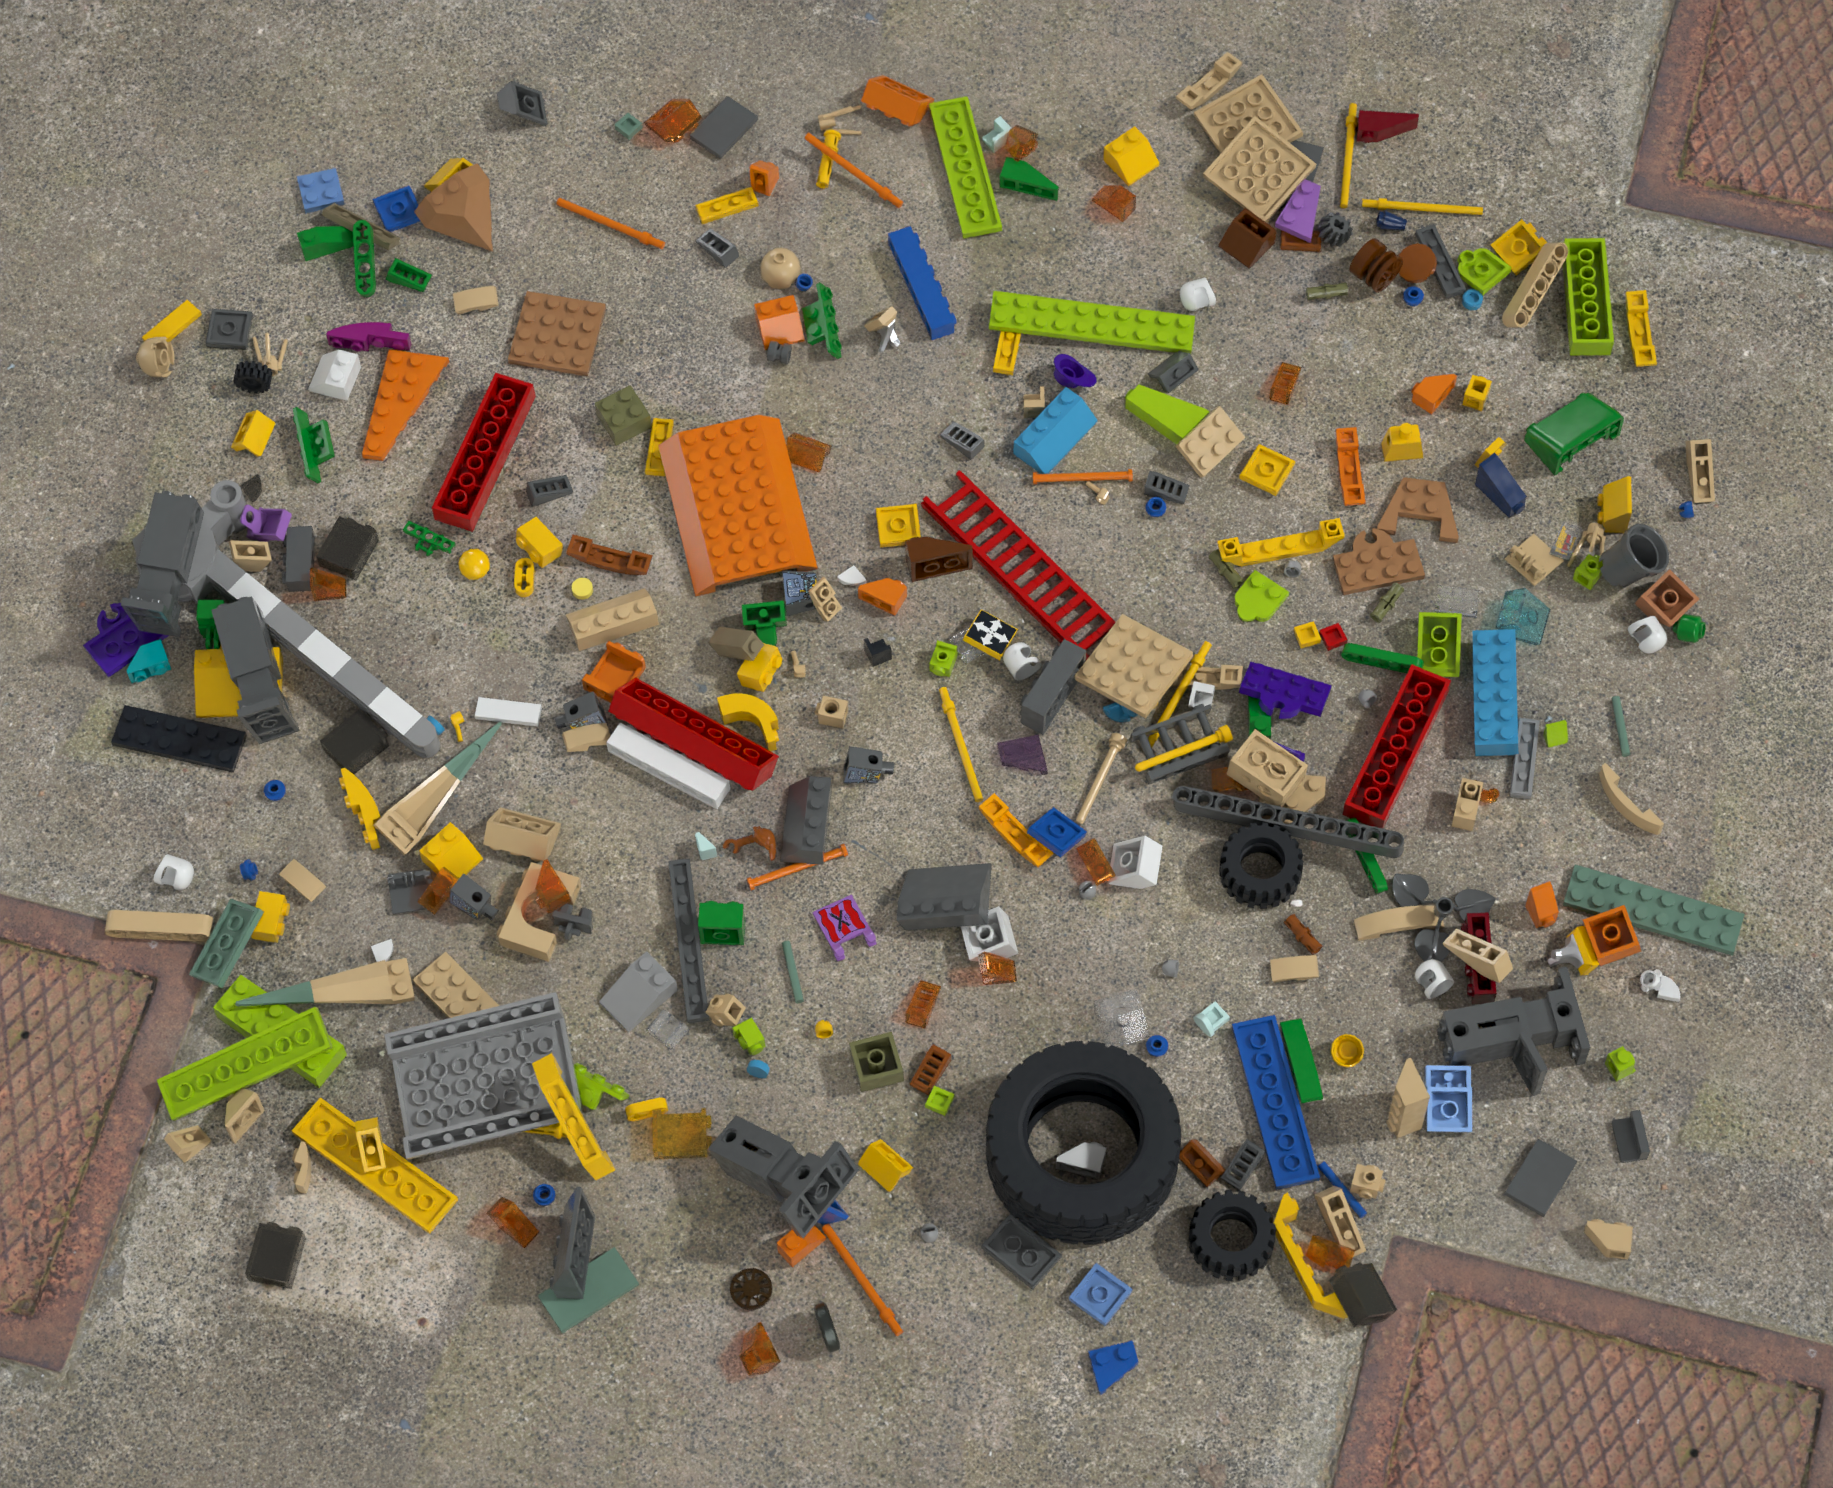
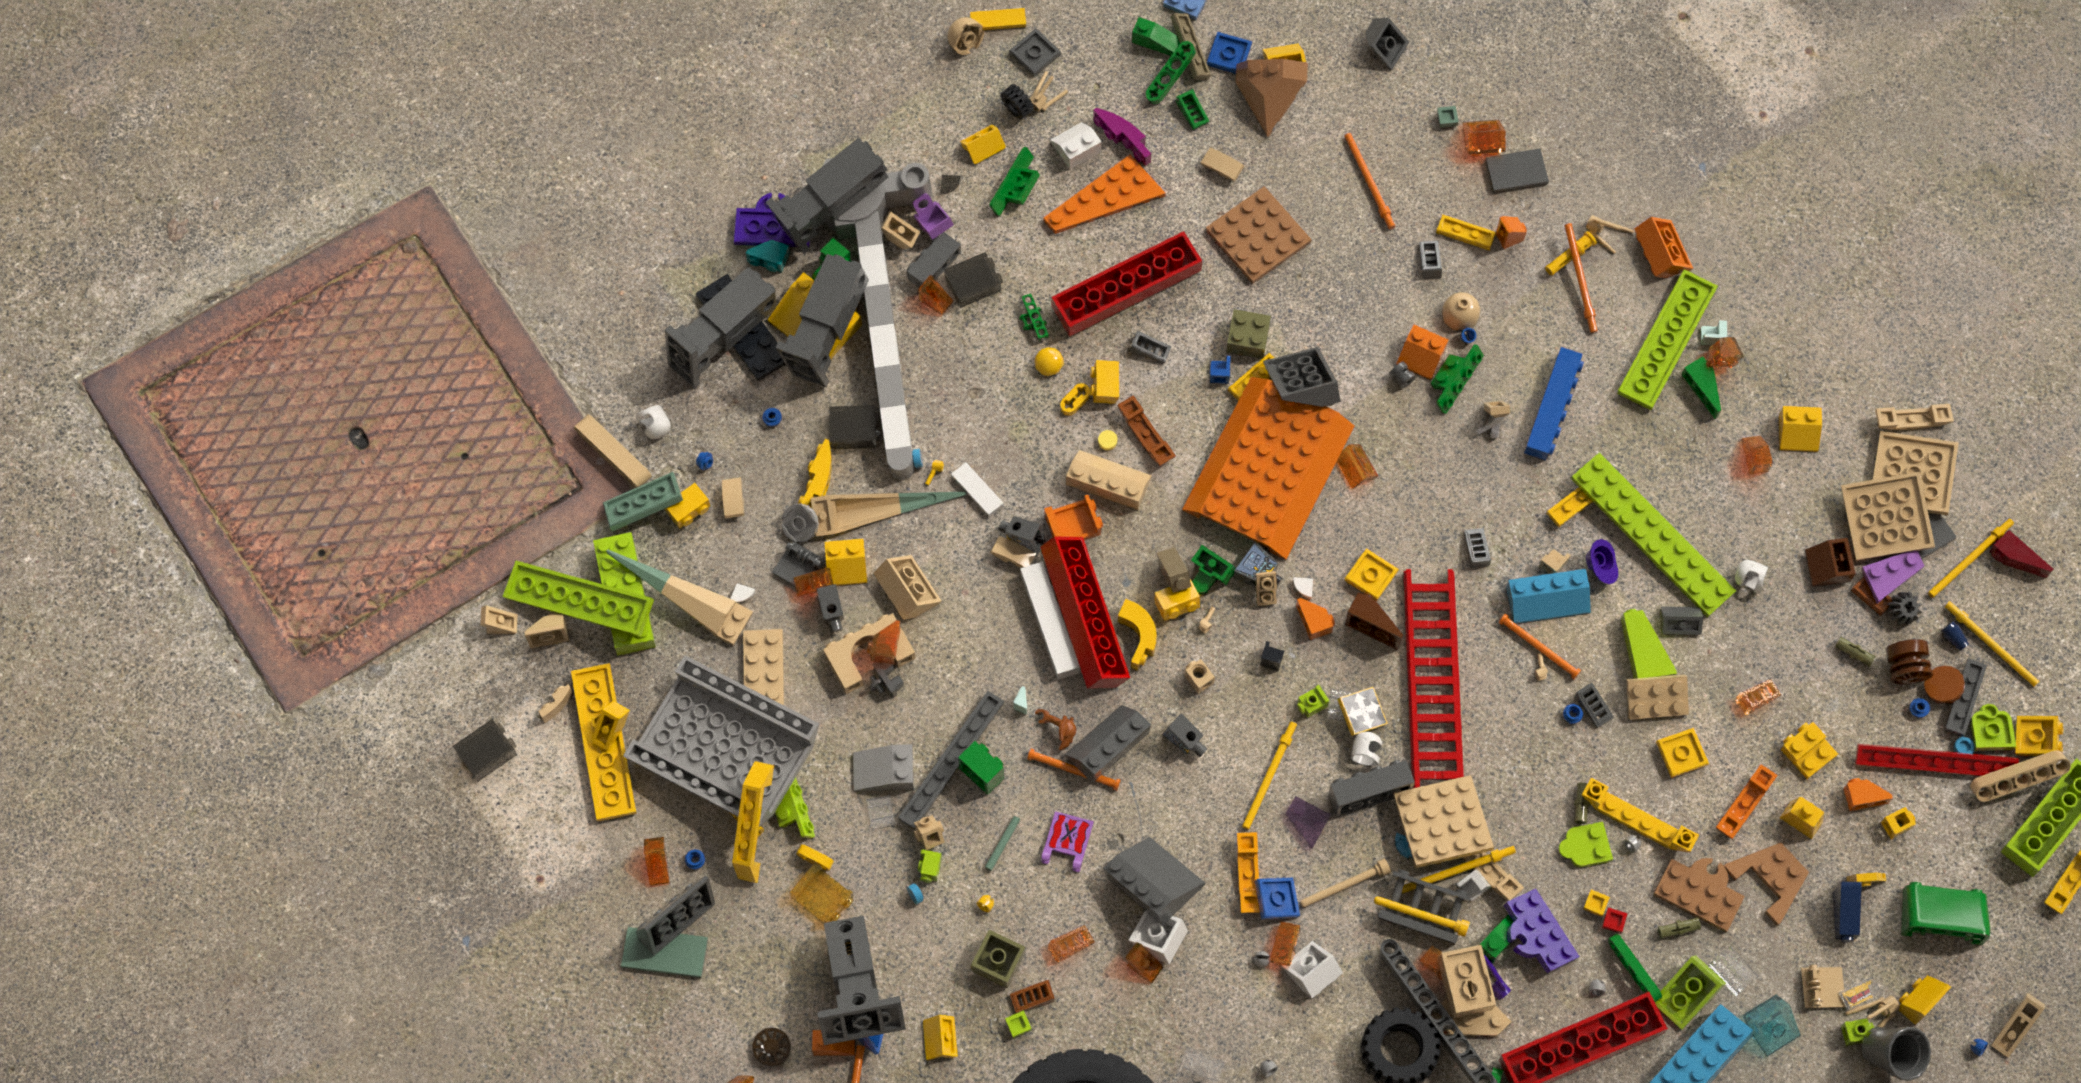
camera: 40 degrees right, 5 degrees up
none -> dark grey brick [665,267,776,389]
none -> light grey tile [781,503,819,542]
none -> blue panel [1210,356,1230,384]
none -> dark grey slope [1263,347,1341,407]
none -> yellow plate [1781,722,1838,780]
none -> red plate [1855,743,2019,776]

